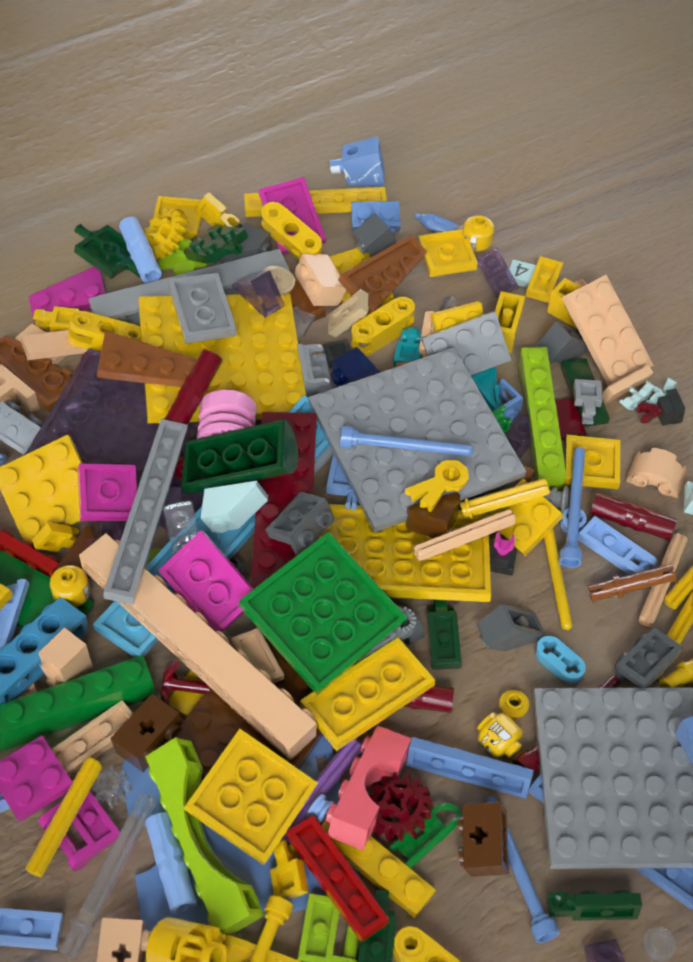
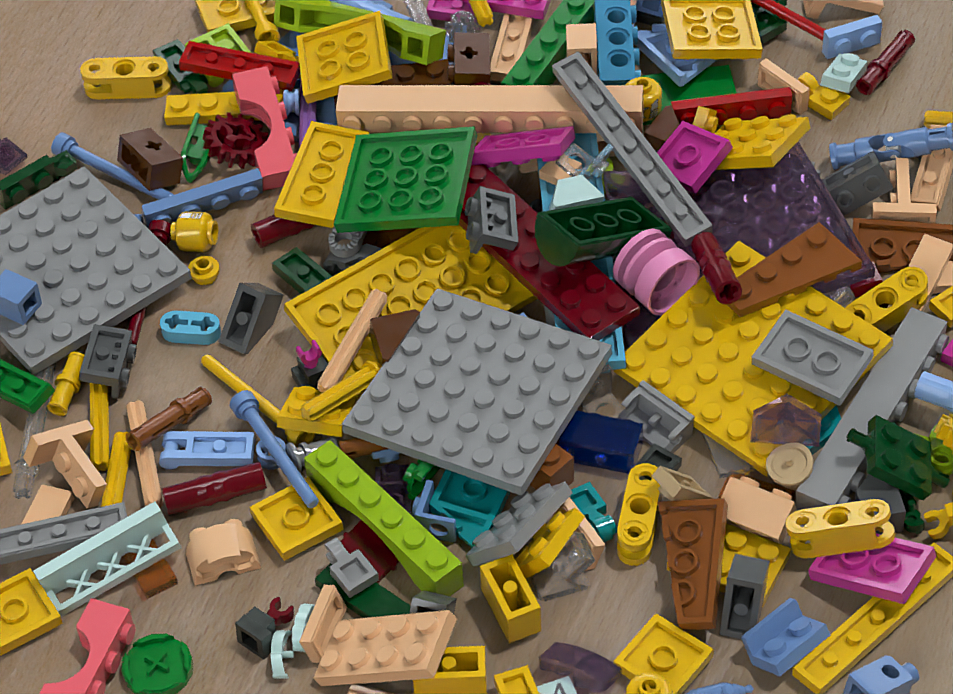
camera: 145 degrees right, 5 degrees down
medium blue piece [340,426,473,456] -> none
yellow piece [405,460,469,512] -> none

